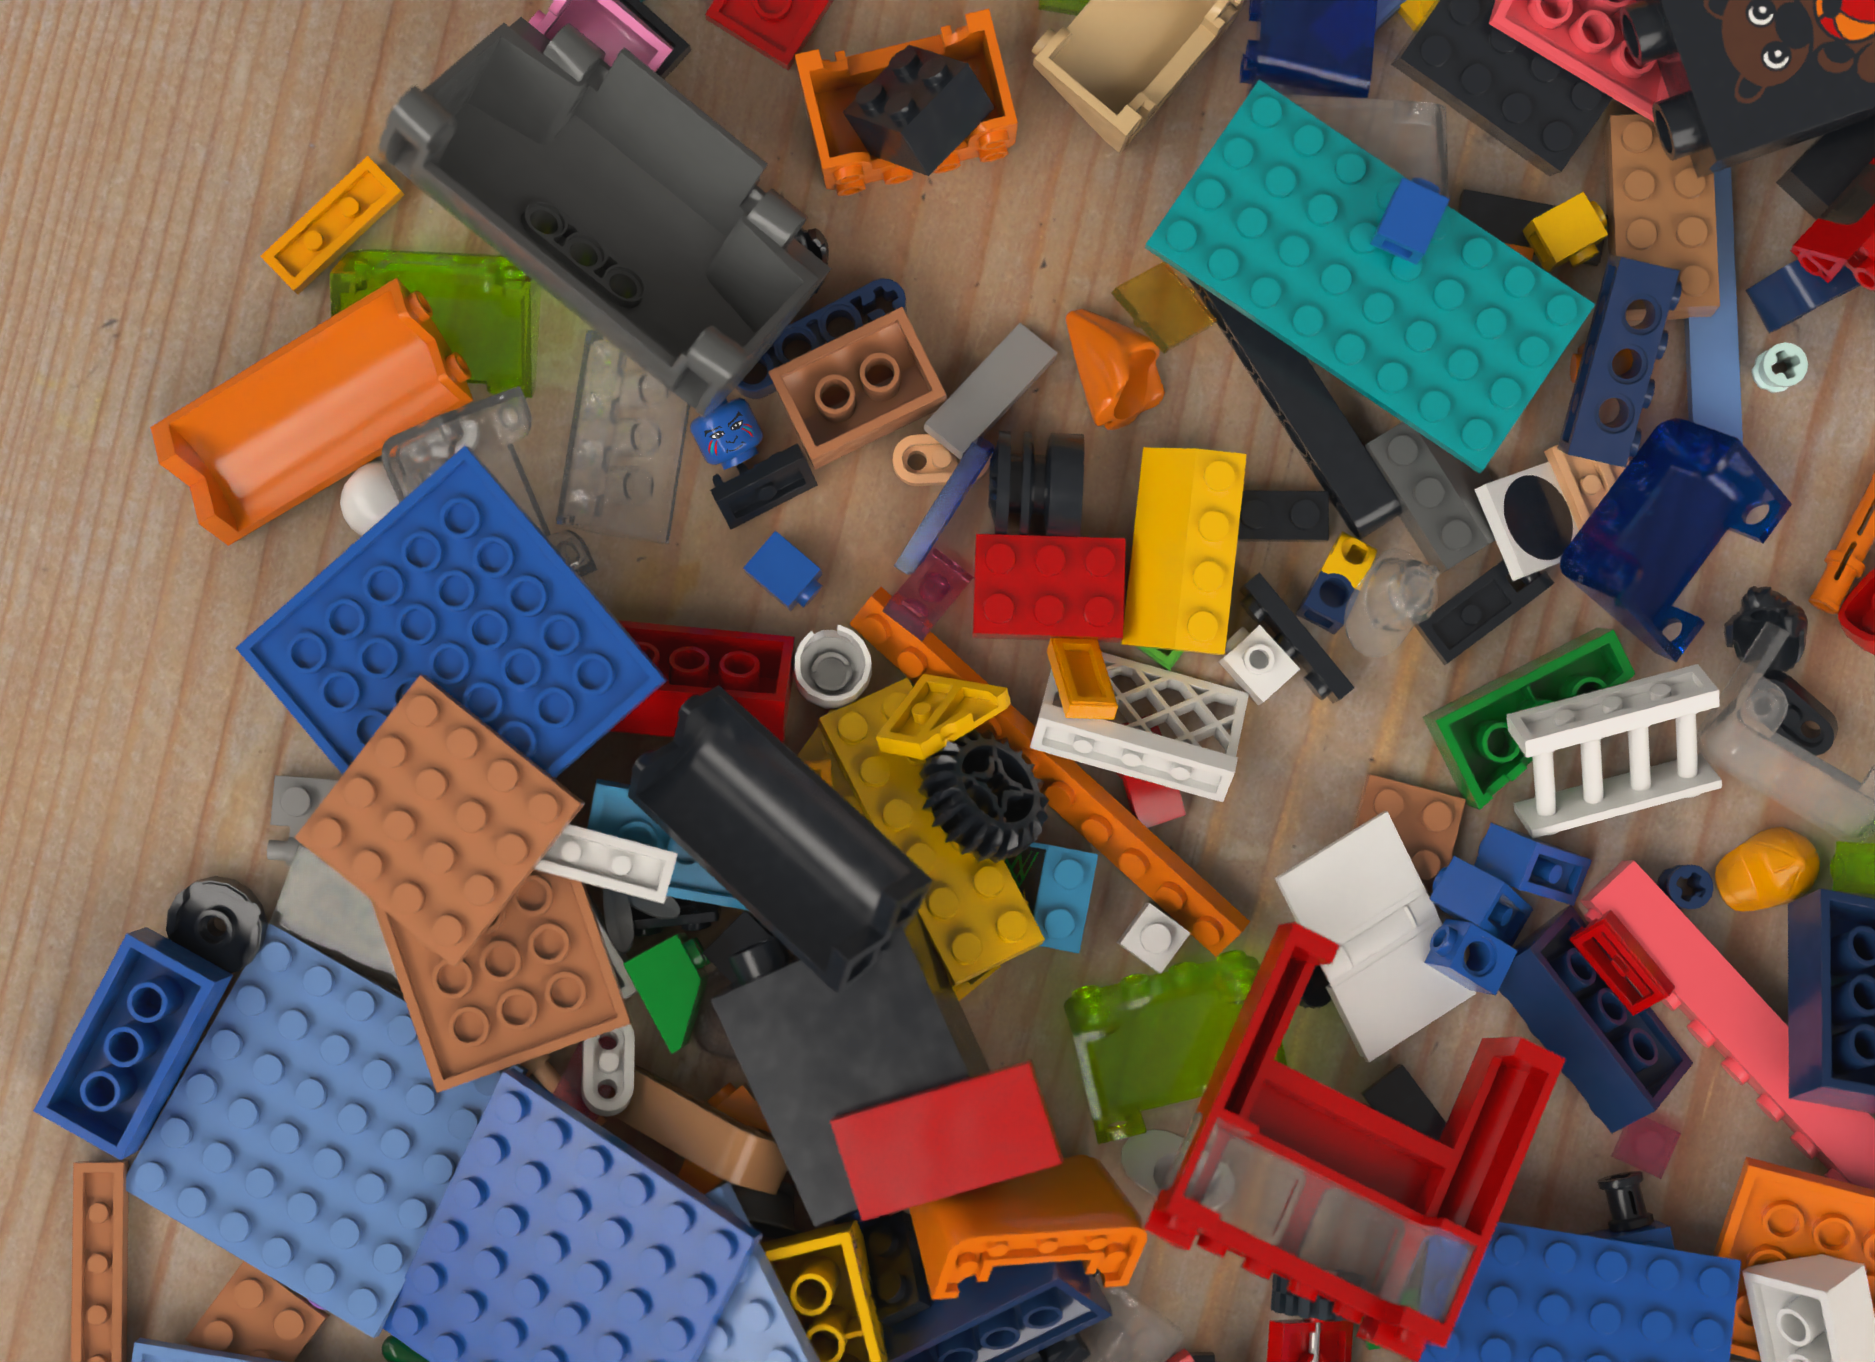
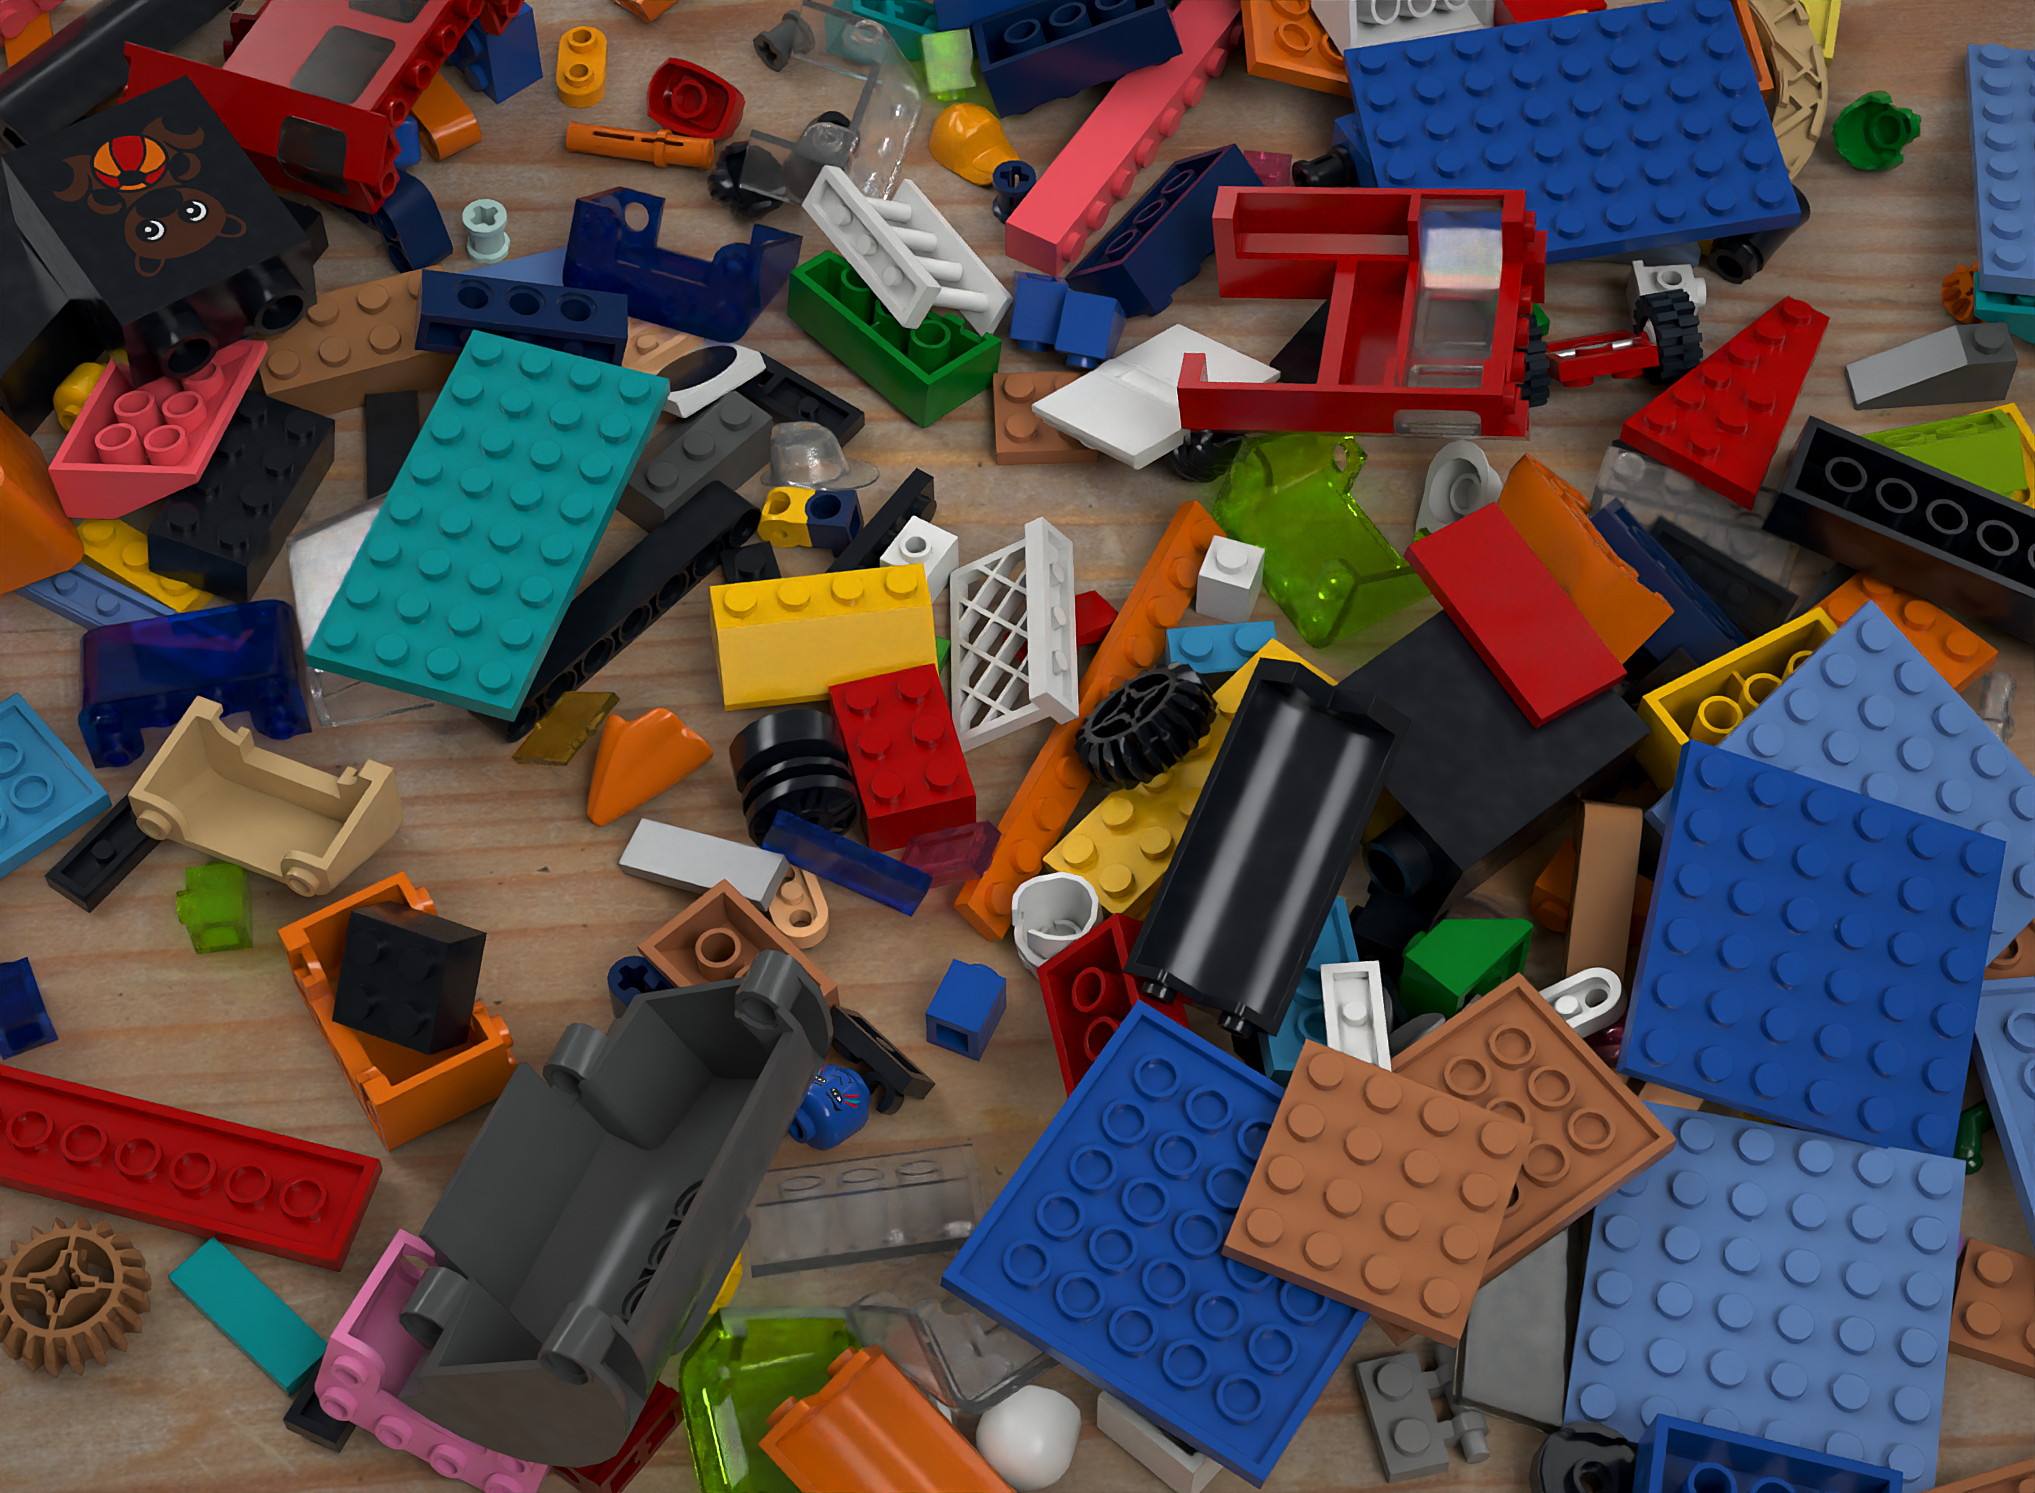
camera: 105 degrees left, 30 degrees down
yellow wing [876,674,1011,760] -> none
light orange tile [1047,638,1118,720] -> none
blue brick [1370,178,1450,265] -> none
blue brick [1424,918,1518,995] -> none
yellow brick [1522,191,1608,272] -> none
red tile [1569,910,1675,1016] -> none

